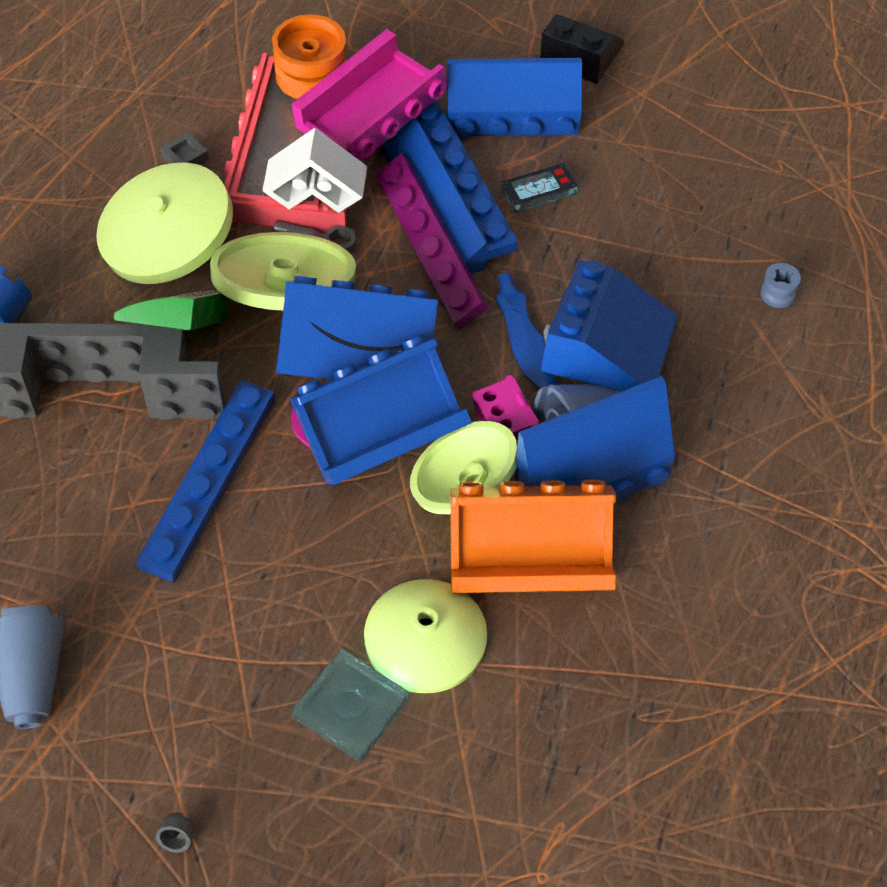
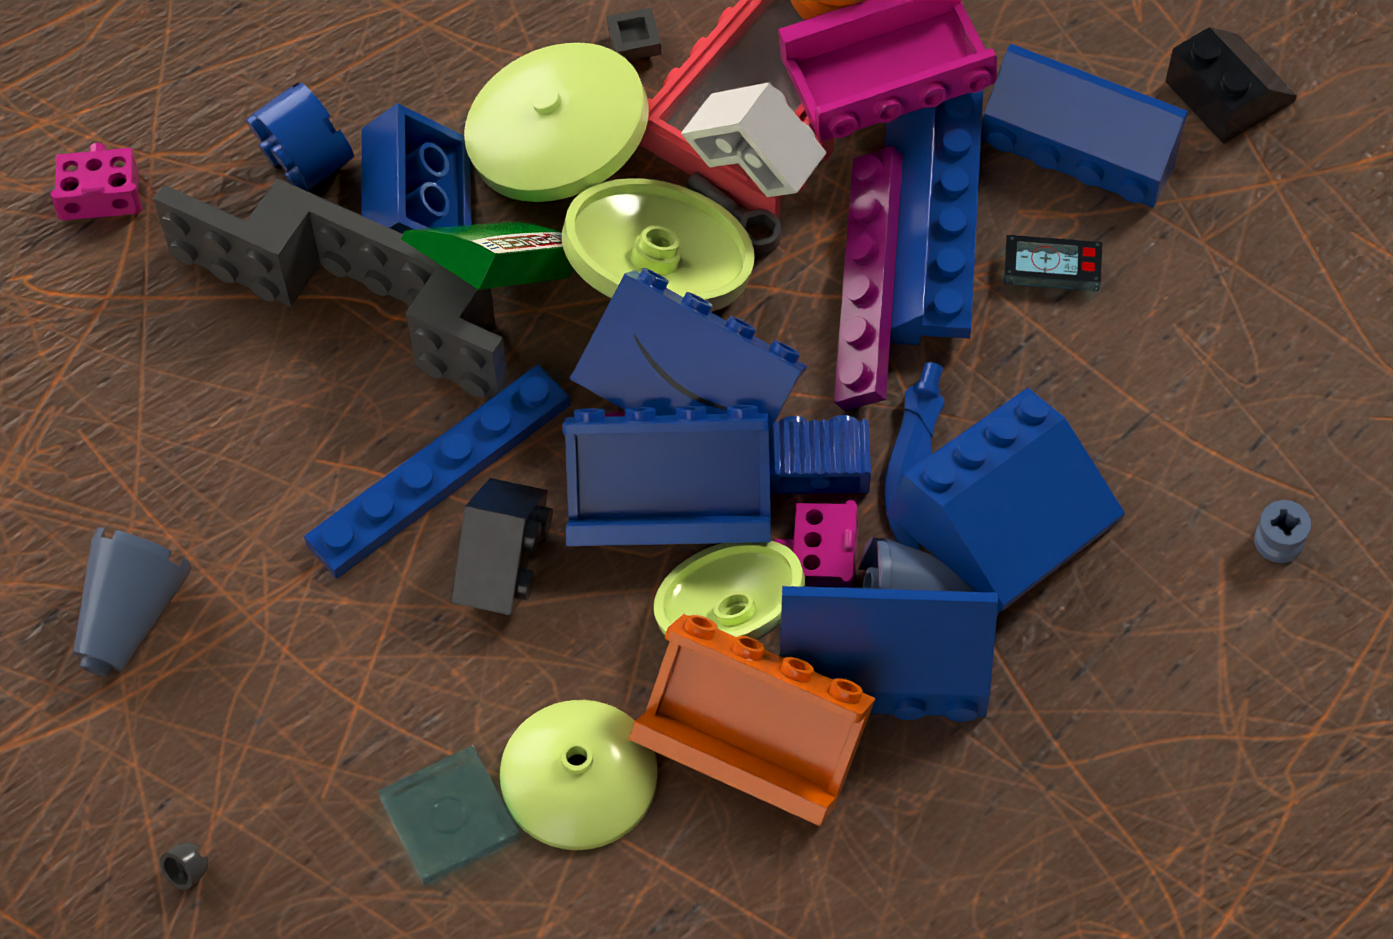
camera: 30 degrees right, 5 degrees up
none -> blue slope [361,103,472,234]
none -> black brick [451,478,553,615]
none -> blue brick [769,415,871,494]

